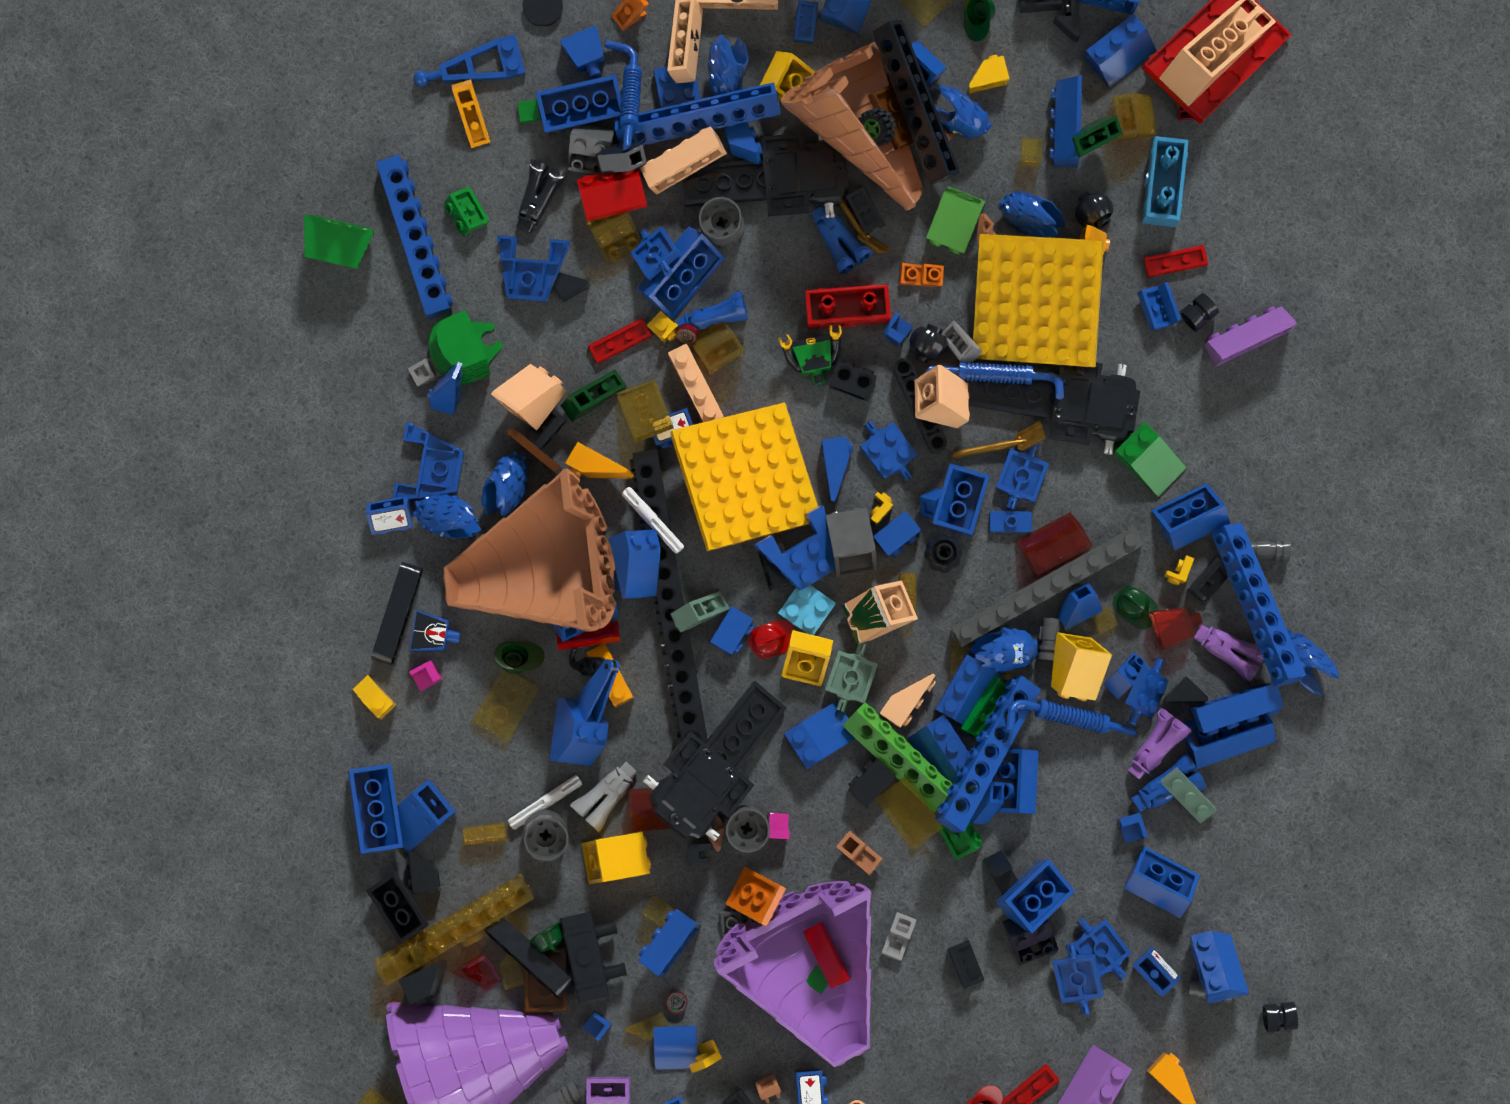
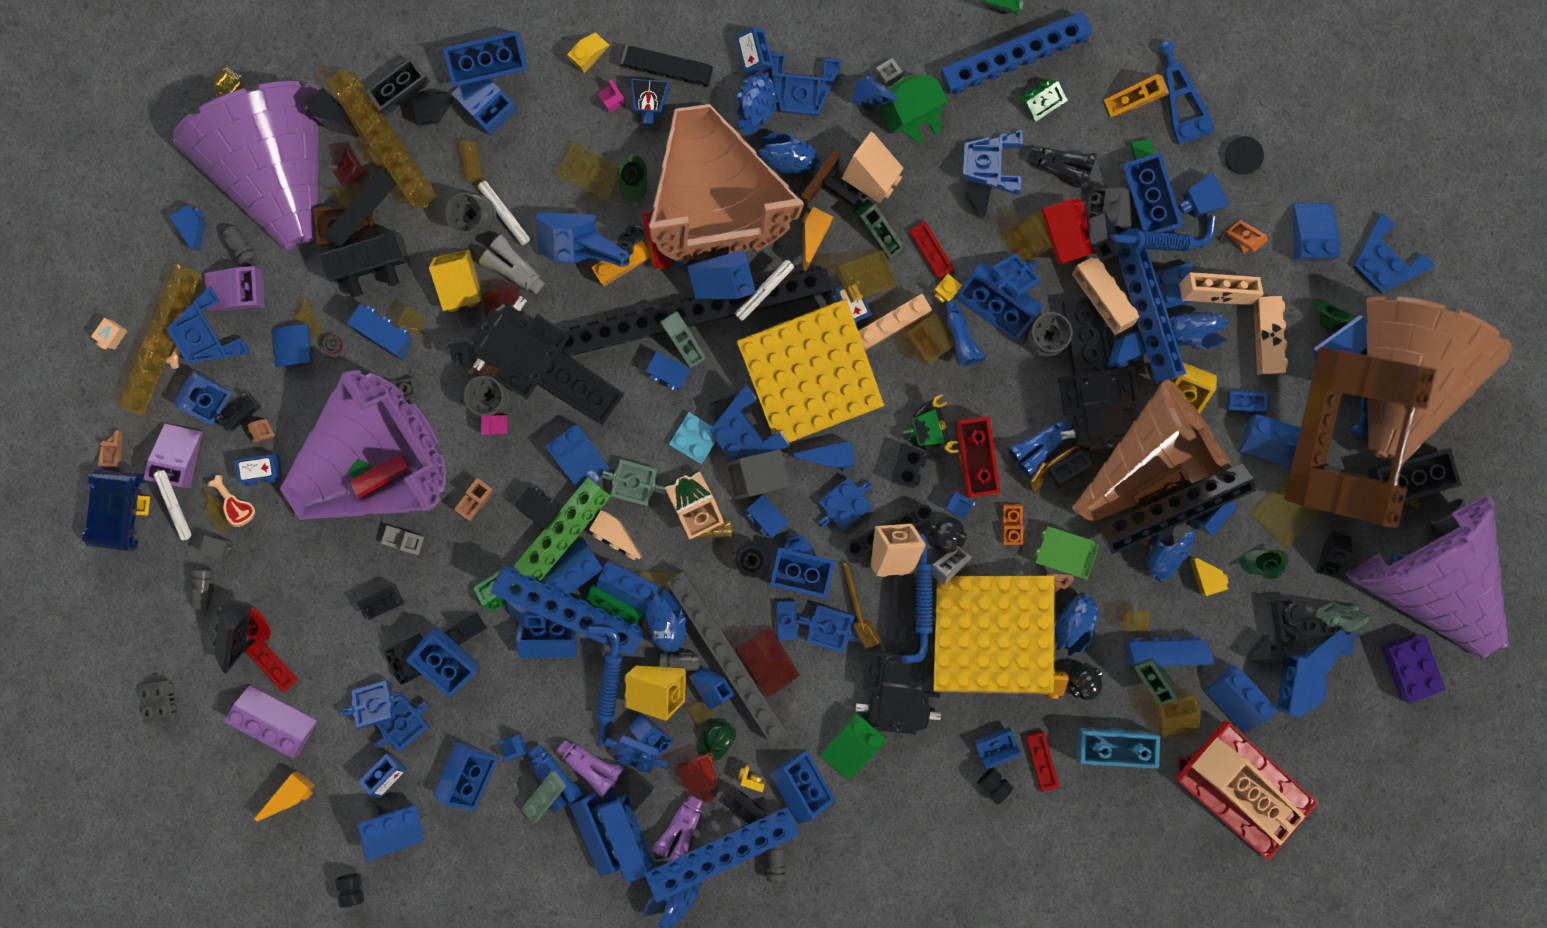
camera: 85 degrees right, 5 degrees up
dark green piece [530,921,563,952] -> none
blue panel [582,1010,612,1041] -> none
tile [676,324,698,345] -> none
yellow bracket [689,1039,722,1073] -> none
orange plate [725,866,786,927] -> none
red piece [748,620,795,659] -> none
yellow slope [781,630,833,687] -> none
black wheel [858,108,896,147] -> none
yellow bracket [870,492,893,526] -> none
clear yellow piece [874,777,944,851] -> none
medium lavender slope [1204,306,1297,367] -> none

